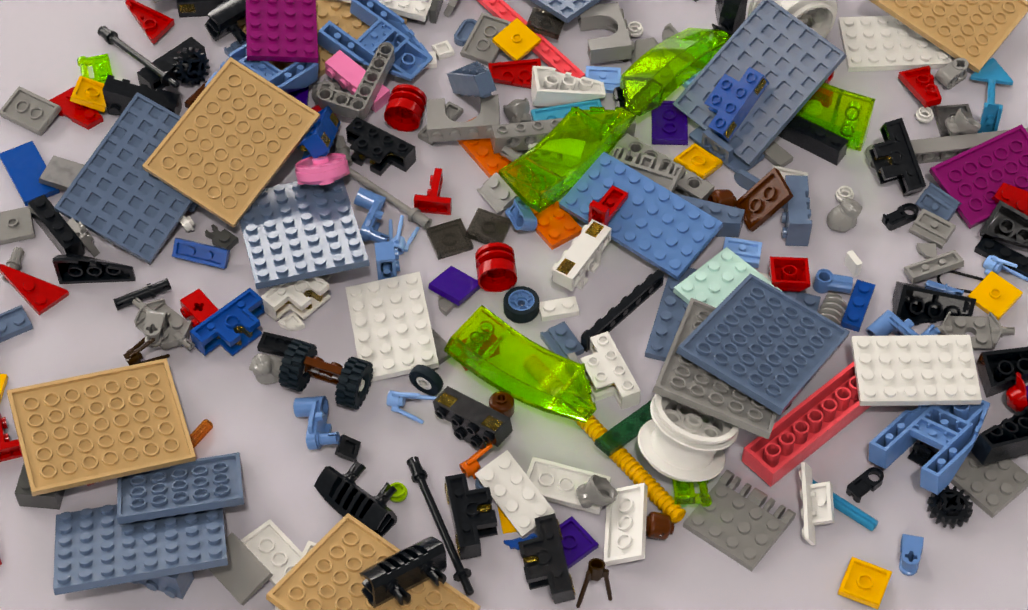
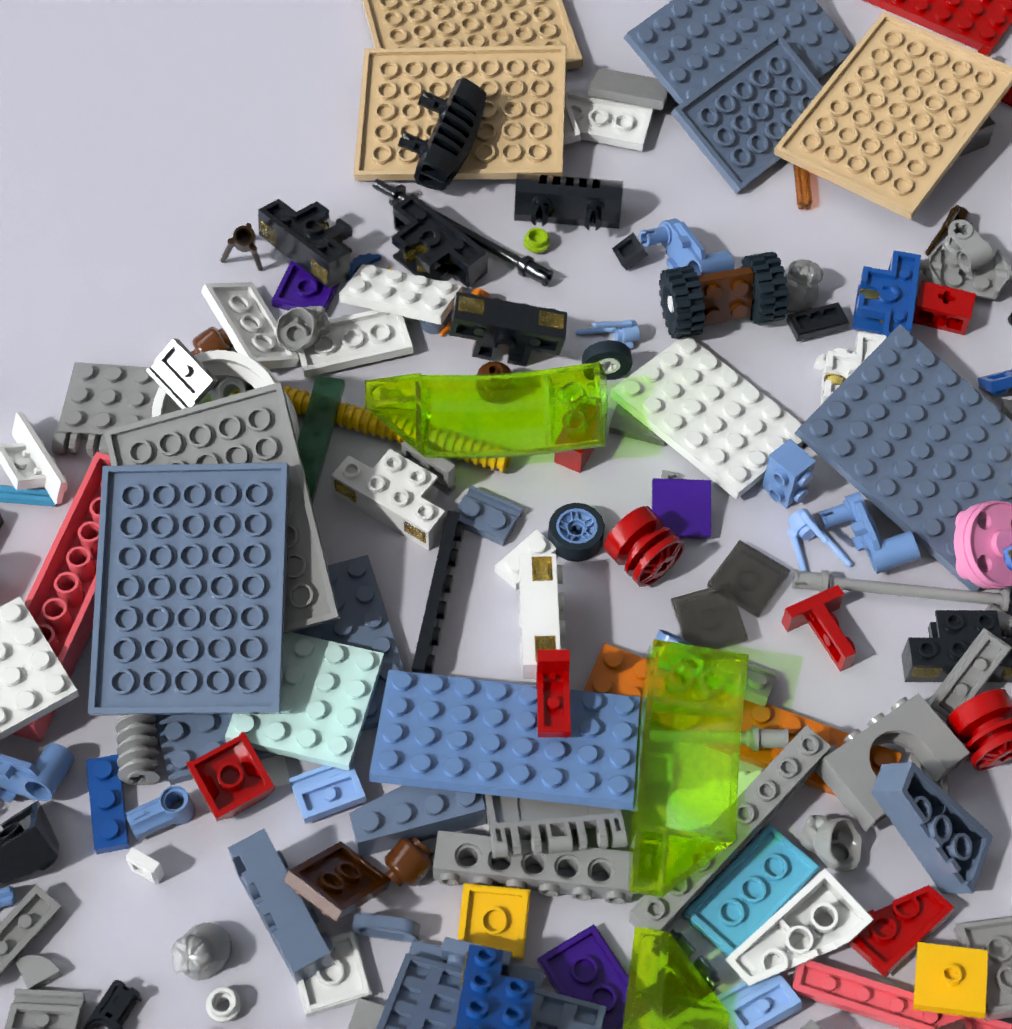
camera: 145 degrees right, 5 degrees up
none -> plate [145,338,218,409]
none -> light grey tile [927,628,1012,718]

